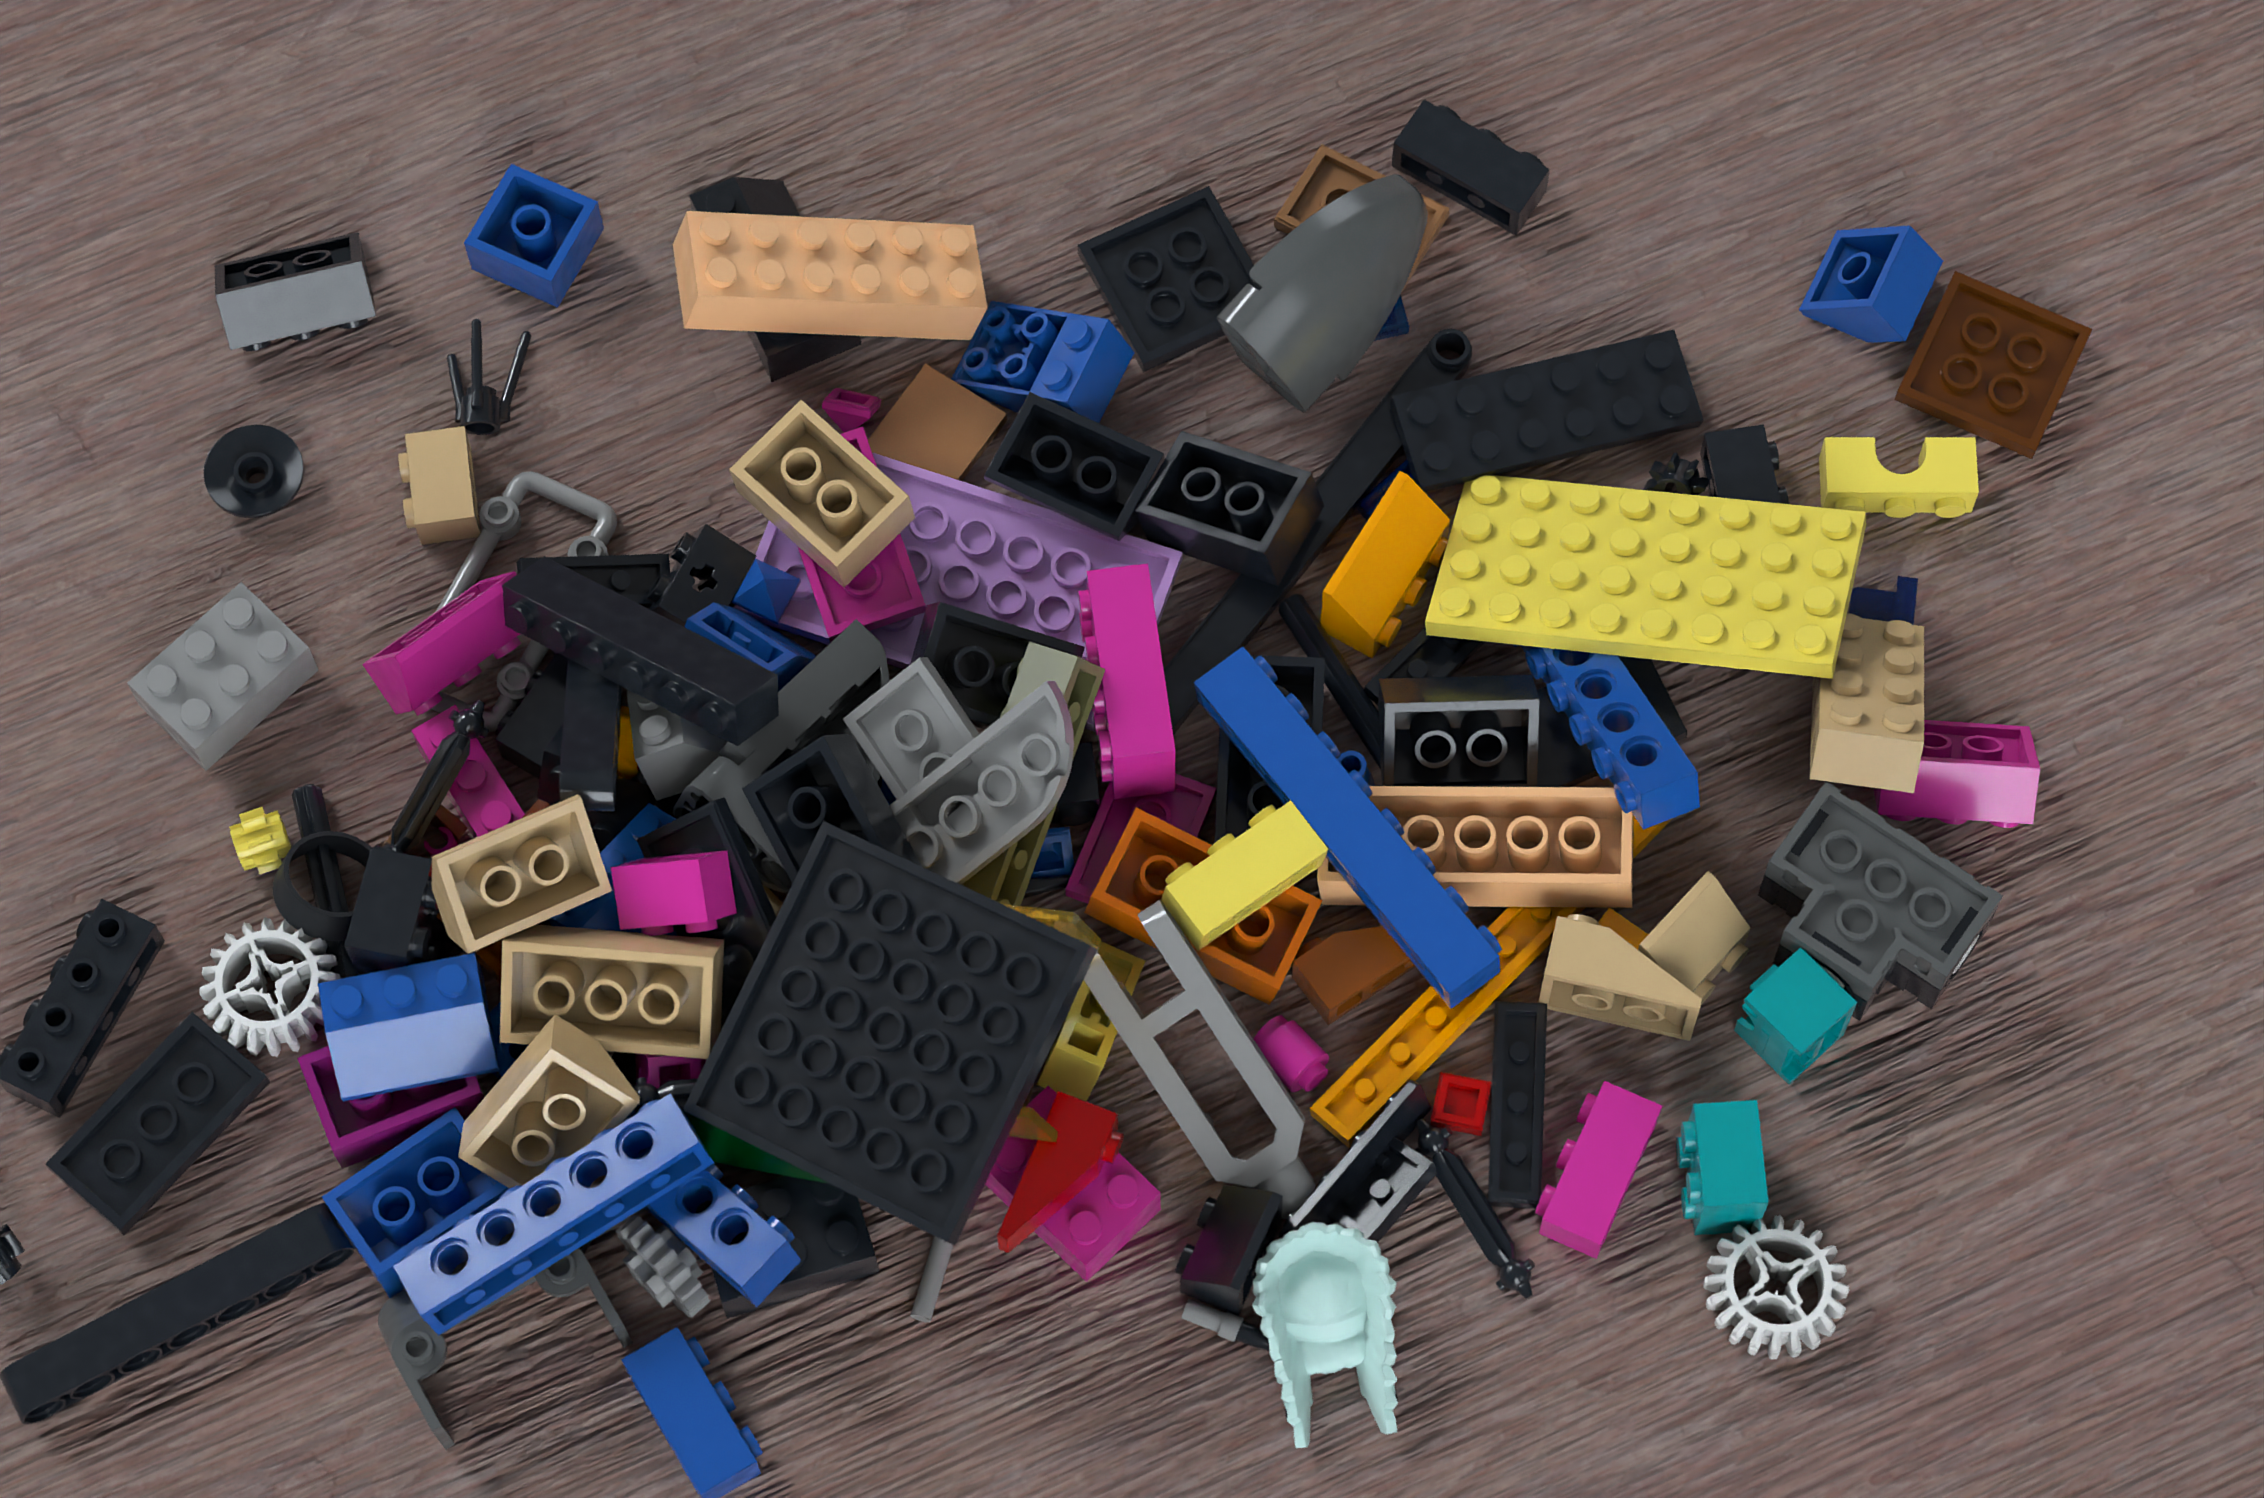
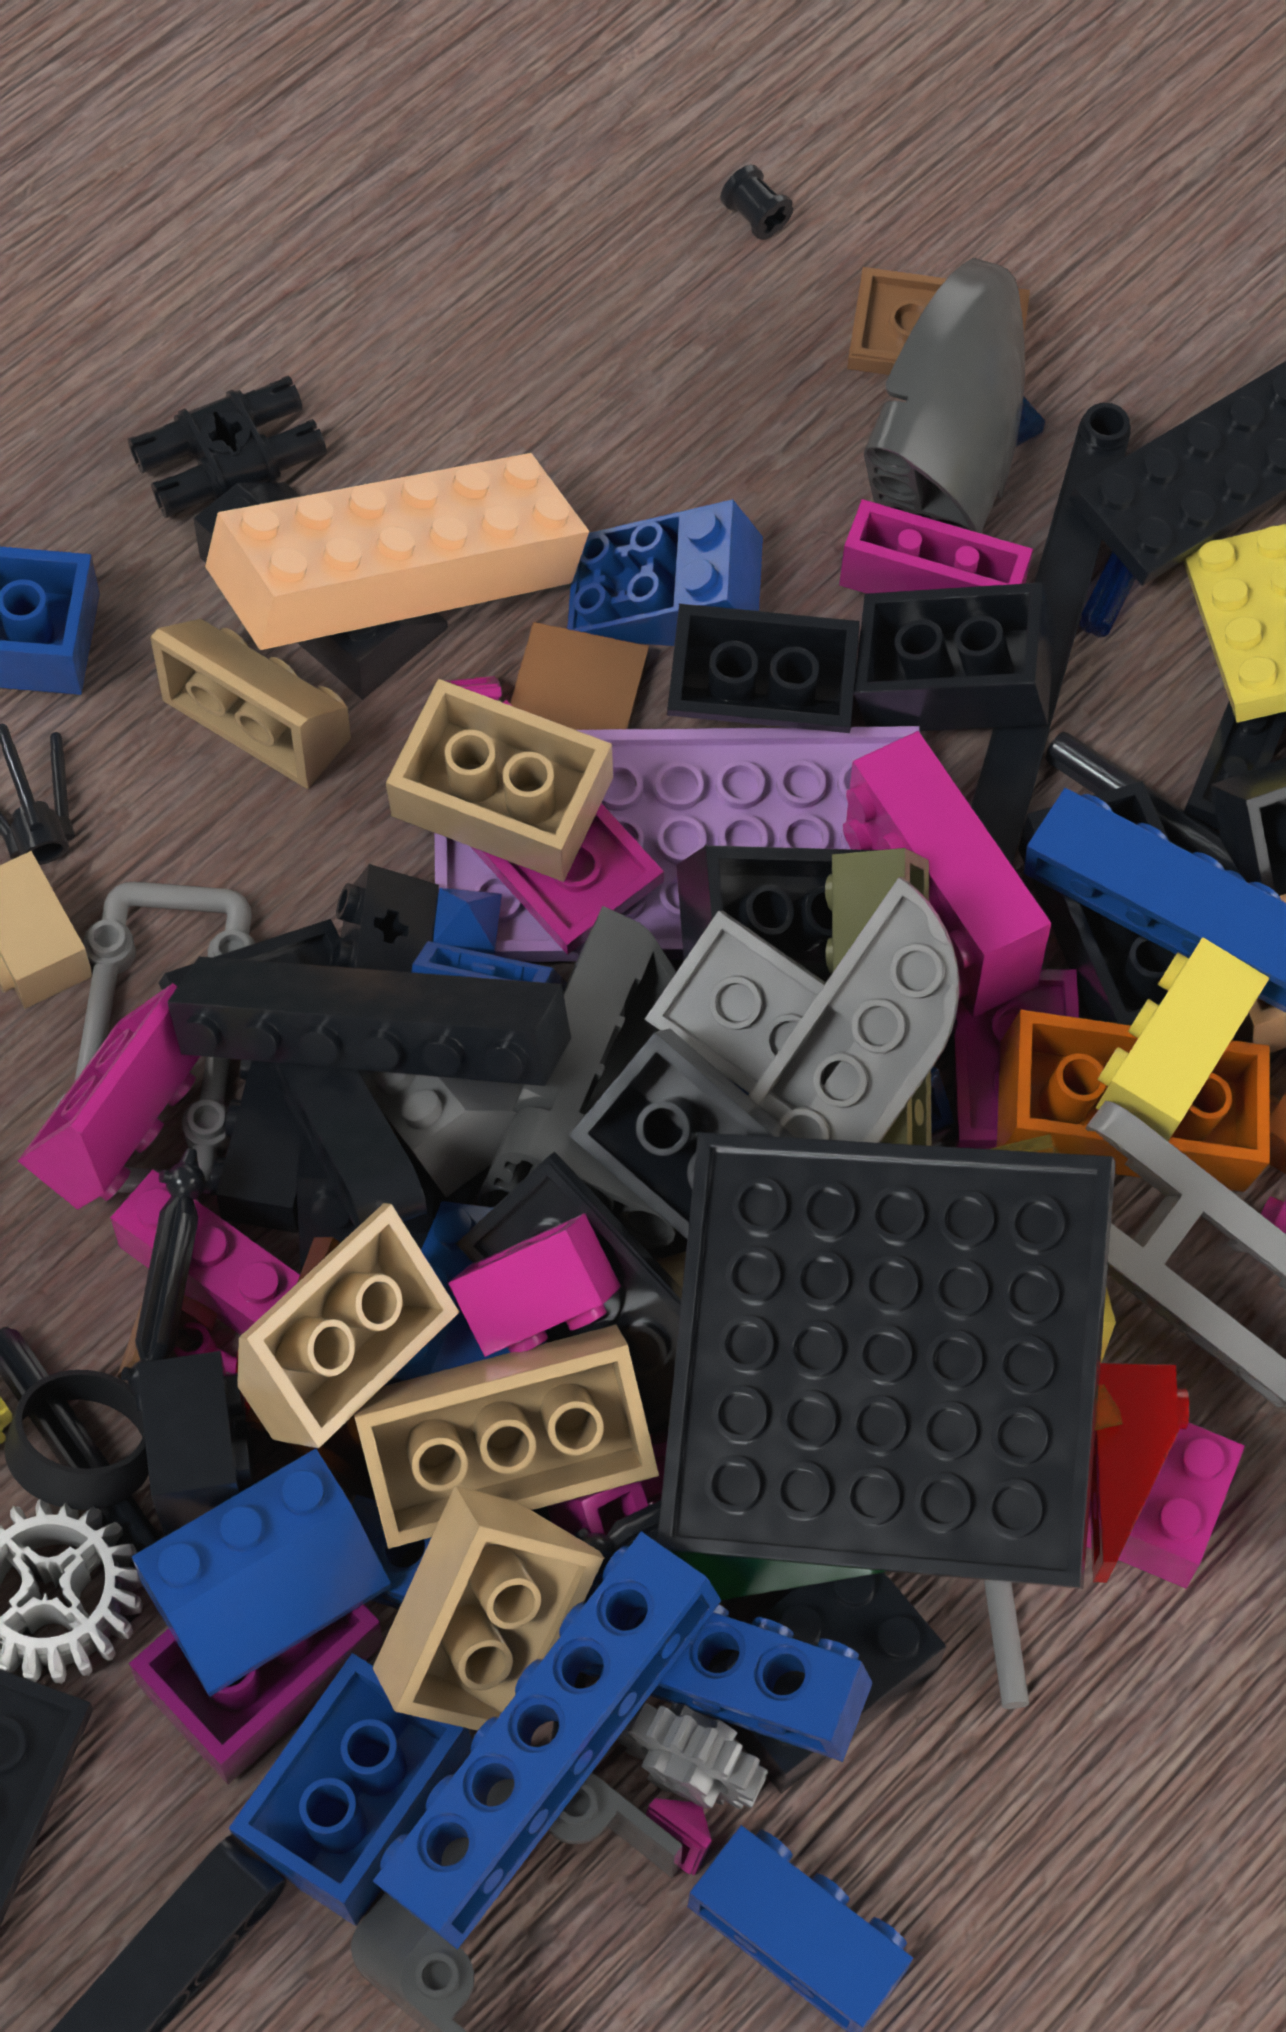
camera: 25 degrees left, 5 degrees down
black plate [1077,186,1261,373] -> none
light orange slope [1321,471,1450,658] -> none
black brick [1392,99,1550,236] -> none
none -> black pin [128,375,327,518]
none -> tan slope [150,619,351,789]
none -> dark pink slope [645,1798,712,1875]
none -> black bush [720,164,794,240]
none -> dark pink brick [839,499,1033,594]

